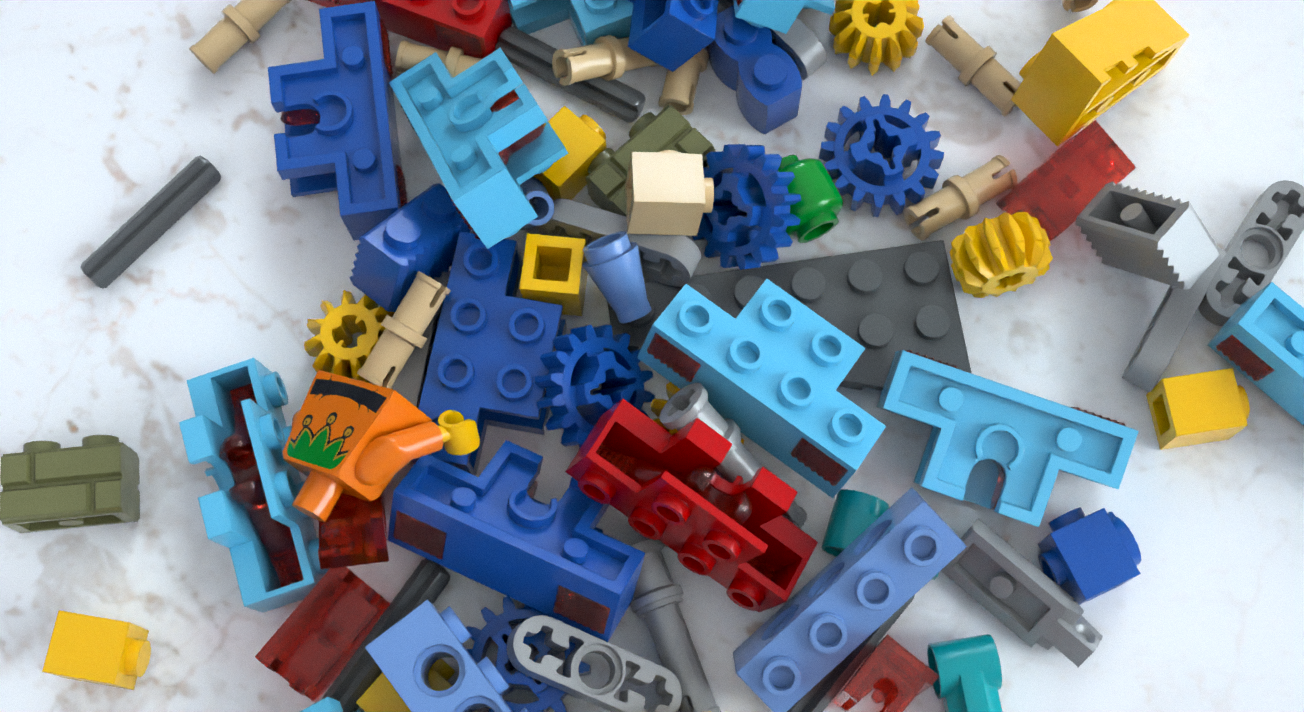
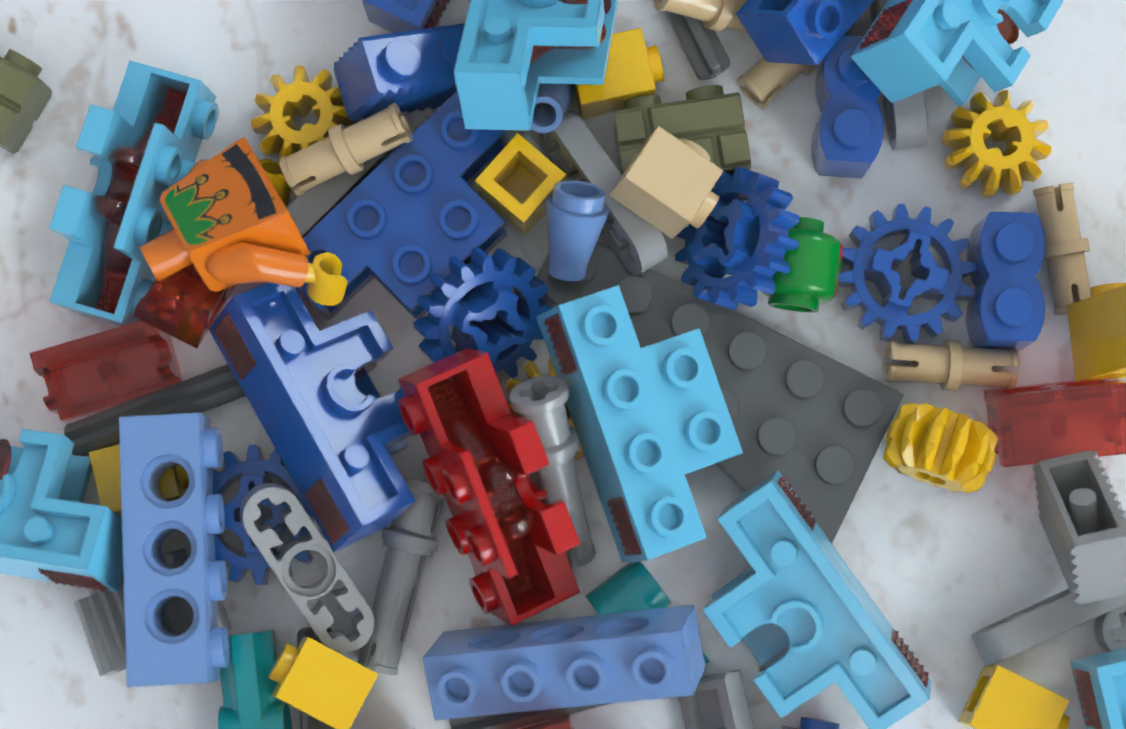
camera: 35 degrees right, 10 degrees up
none -> blue brick [966,212,1045,351]

